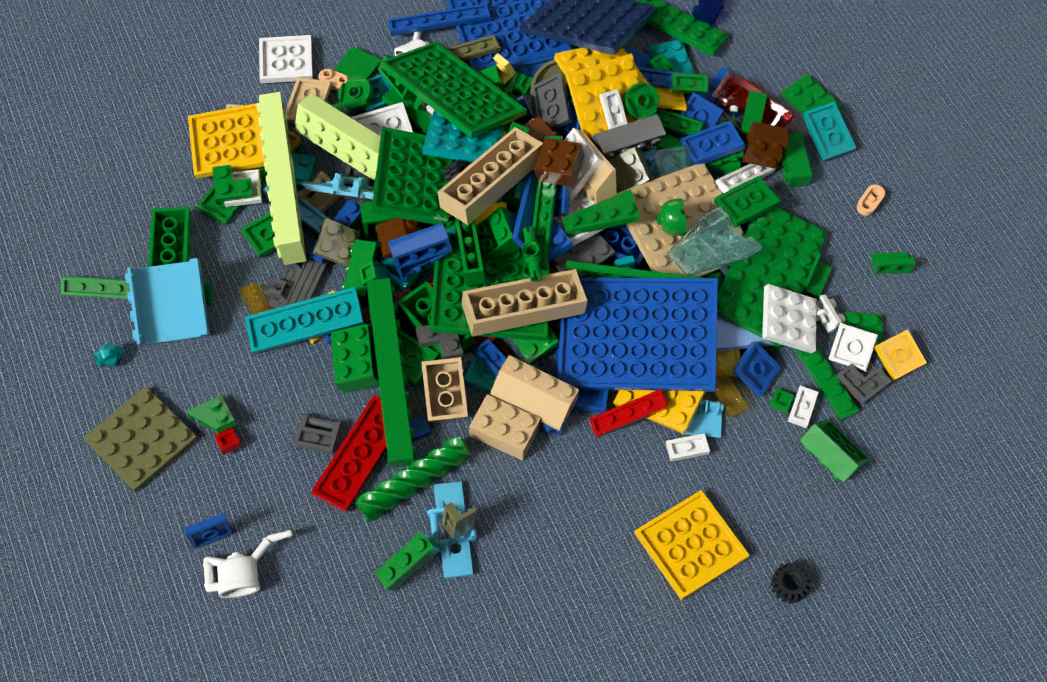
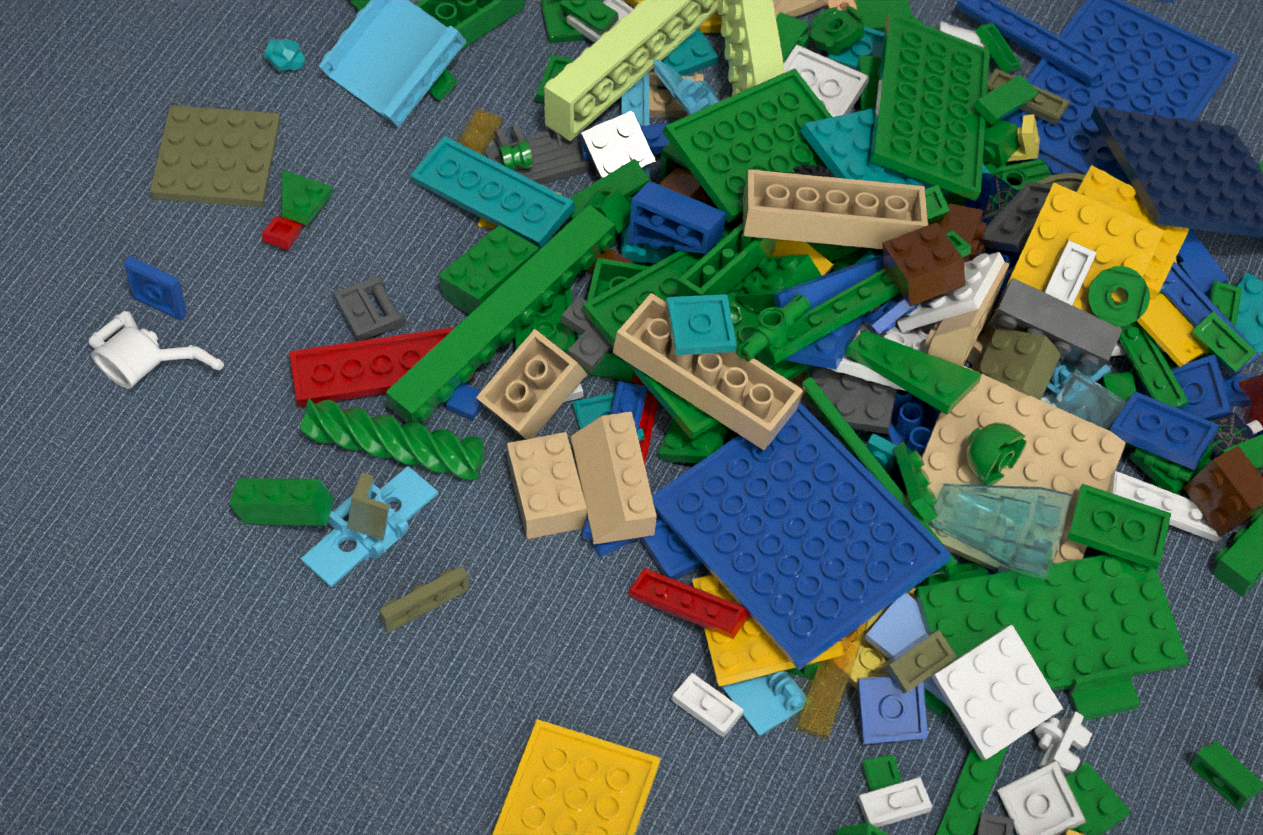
camera: 50 degrees right, 5 degrees down
none -> olive plate [379,566,469,634]
none -> green wheel [499,140,533,171]
none -> teal plate [665,294,737,355]
none -> olive panel [876,630,957,693]
none -> green plate [893,442,938,523]
none -> green tile [973,75,1039,125]
none -> green tile [975,23,1022,73]

